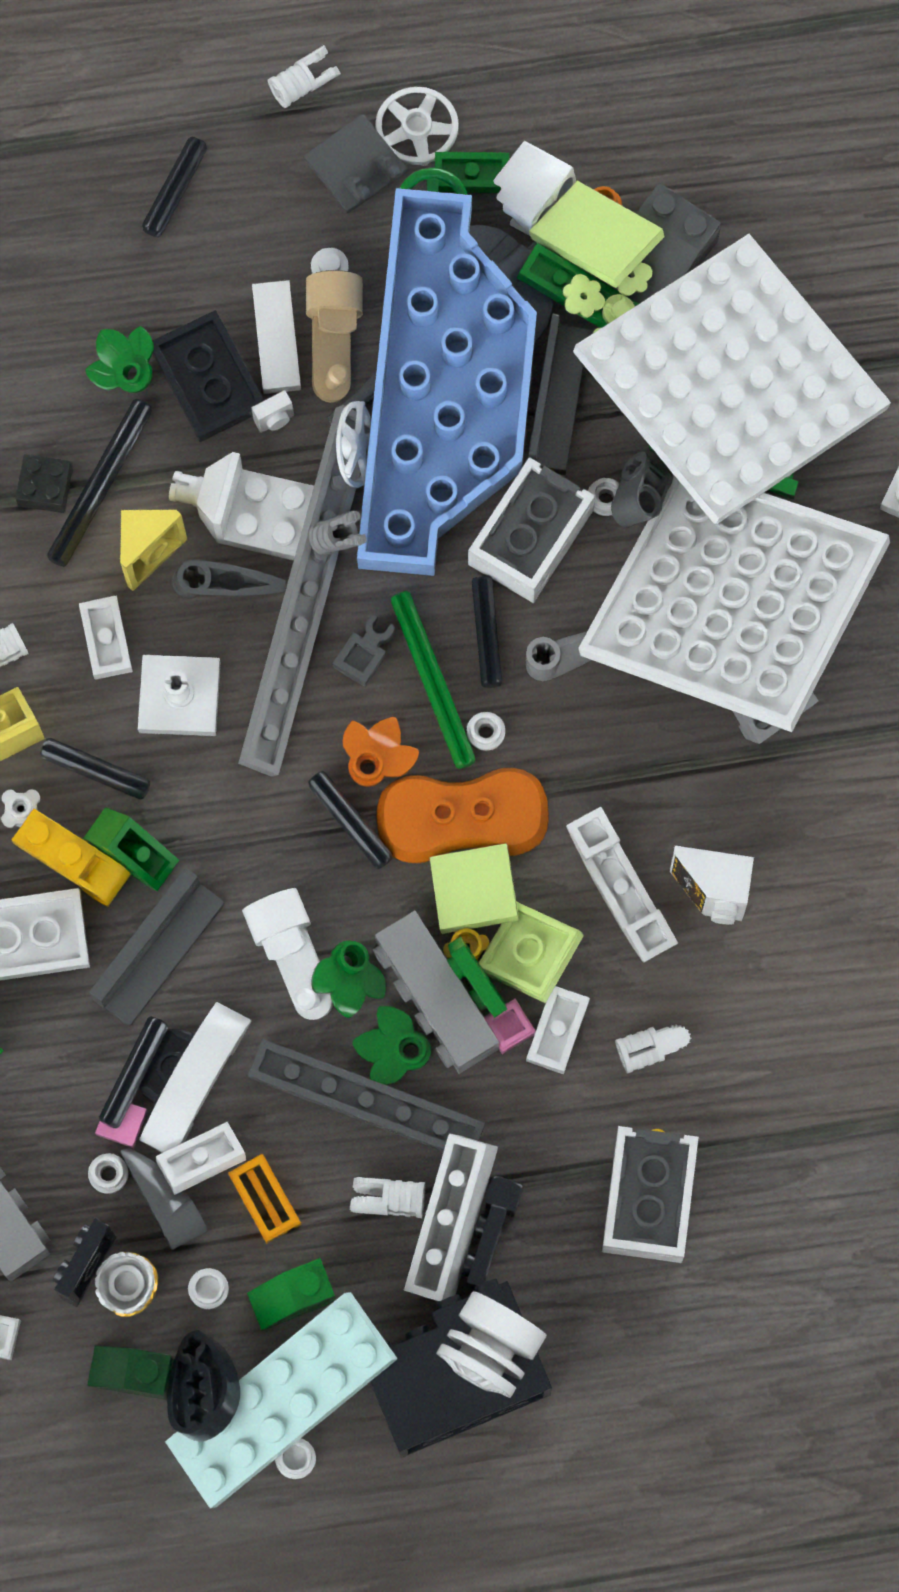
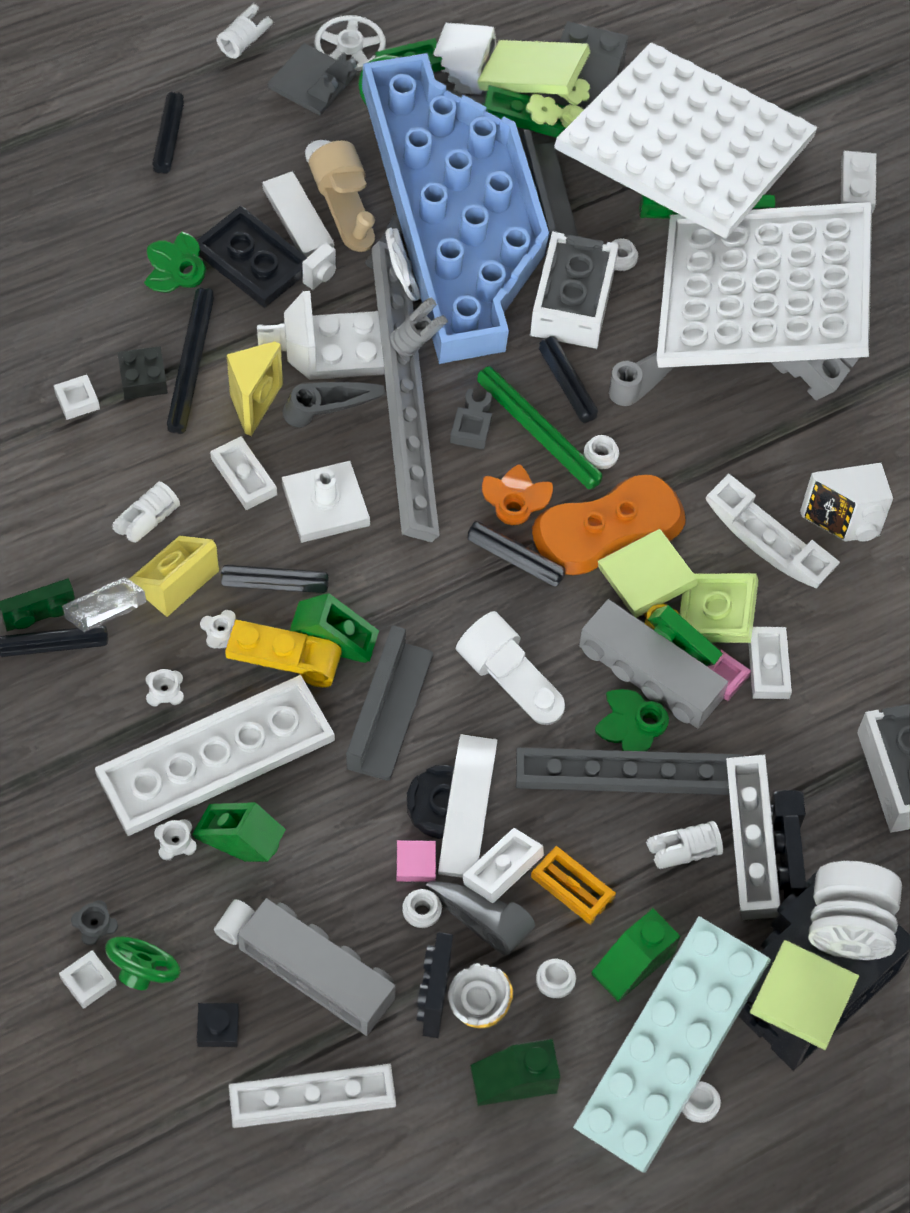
camera: 25 degrees left, 15 degrees down
black axle [99,1016,168,1129] -> none
black piece [167,1330,240,1442] -> none
green plate [311,940,386,1018] -> none
dark grey piece [611,451,673,528] -> none
white hinge [615,1024,691,1074] -> none
none -> yellowish green tile [750,940,859,1050]

